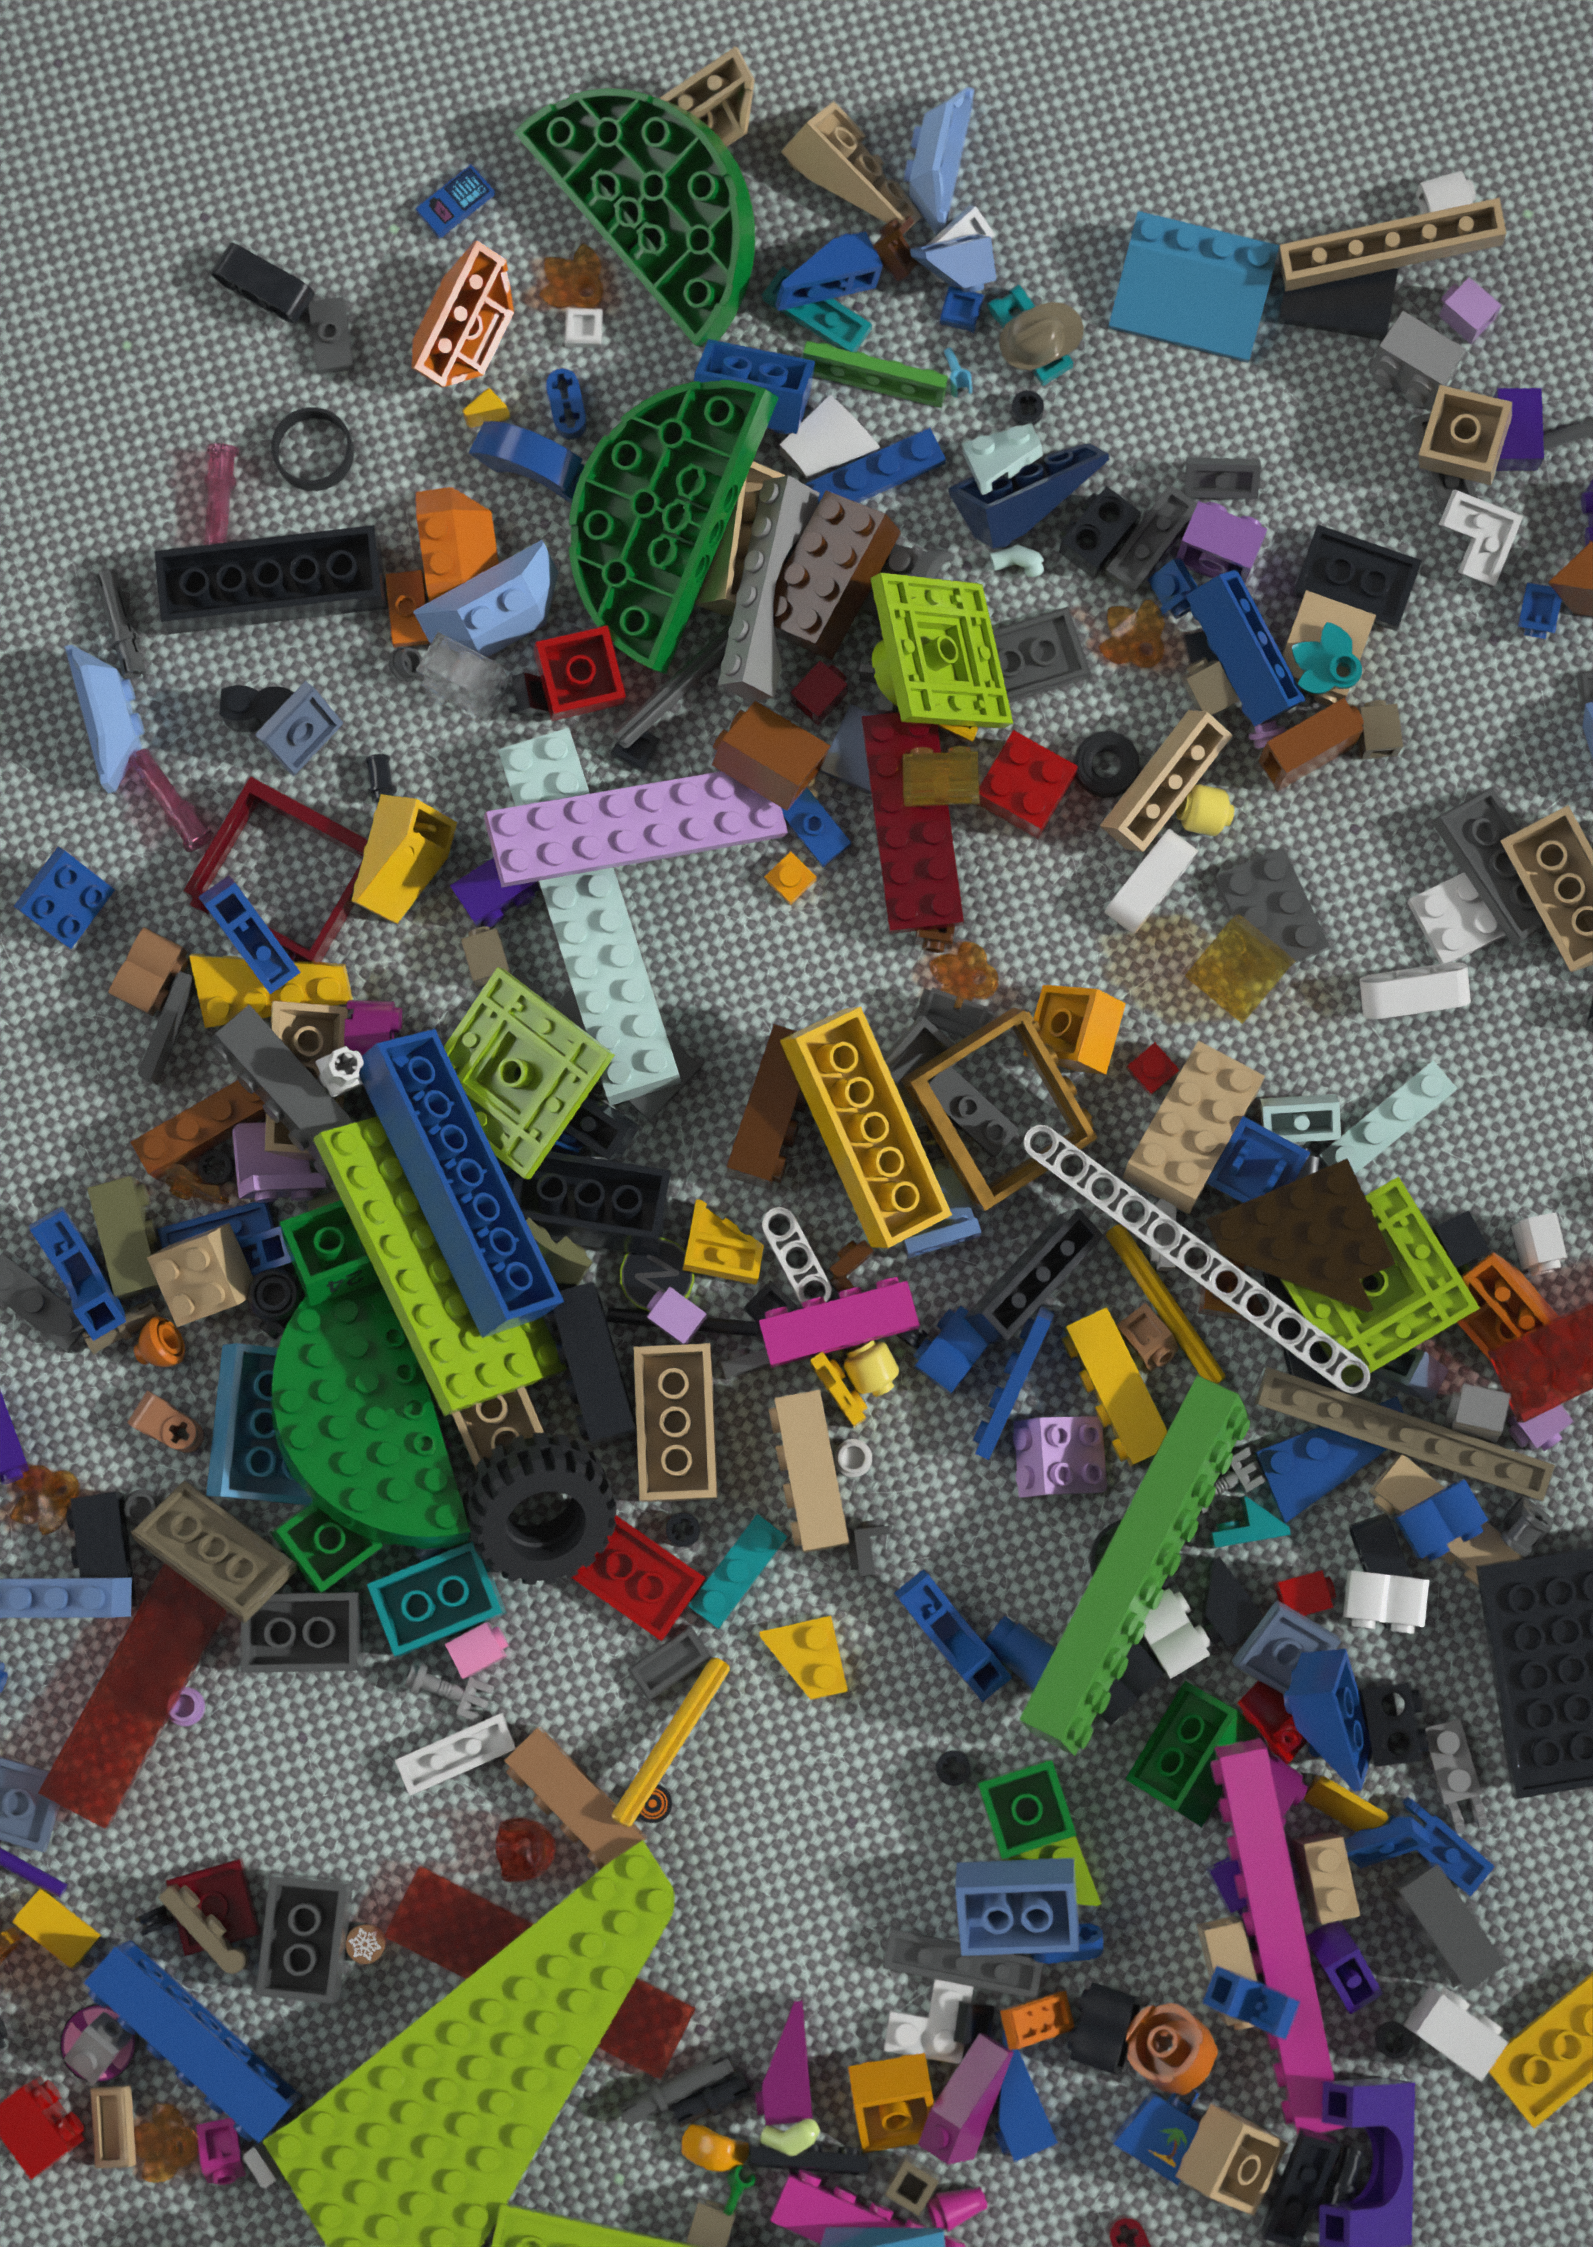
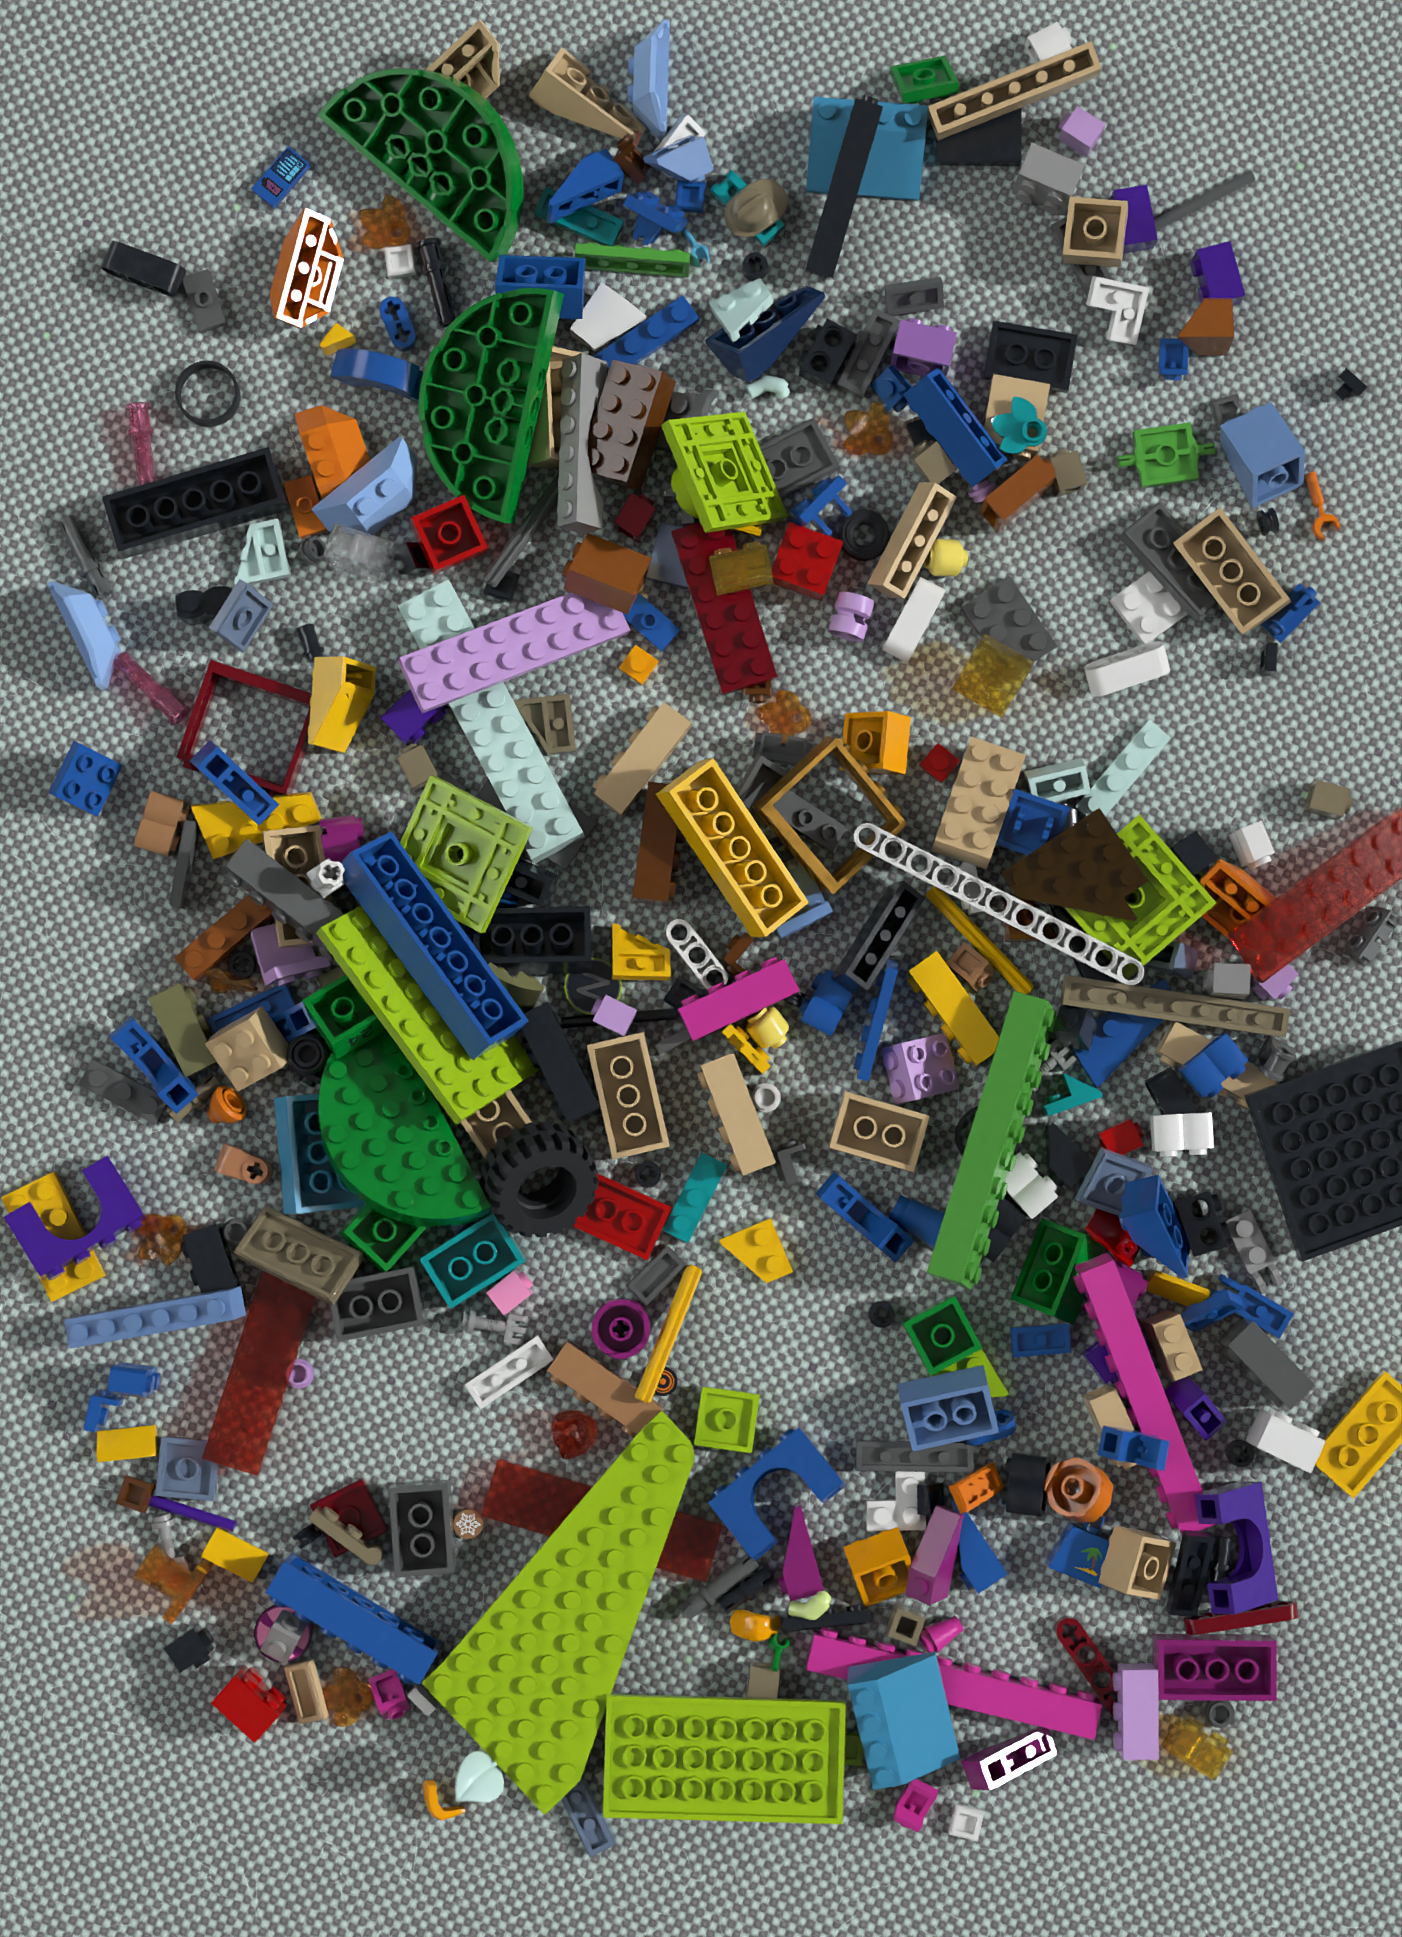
camera: 20 degrees left, 5 degrees up
none -> light aqua wing [234,519,291,585]
none -> black pin [415,238,456,328]
none -> dark tan wing [514,694,576,755]
none -> magenta brick [591,1298,651,1359]
none -> tan brick [593,702,692,817]
none -> blue plate [623,191,690,245]
none -> lime plate [694,1386,760,1453]
none -> blue arch [708,1428,846,1560]
none -> blue plate [789,475,853,536]
none -> black brick [805,95,883,279]
none -> tan brick [827,1091,930,1172]
none -> lavender wheel [828,592,874,642]
none -> green plate [890,55,959,104]
none -> blue plate [1009,1323,1072,1357]
none -> black brick [1052,1004,1098,1051]
none -> bright green plate [1117,422,1215,489]

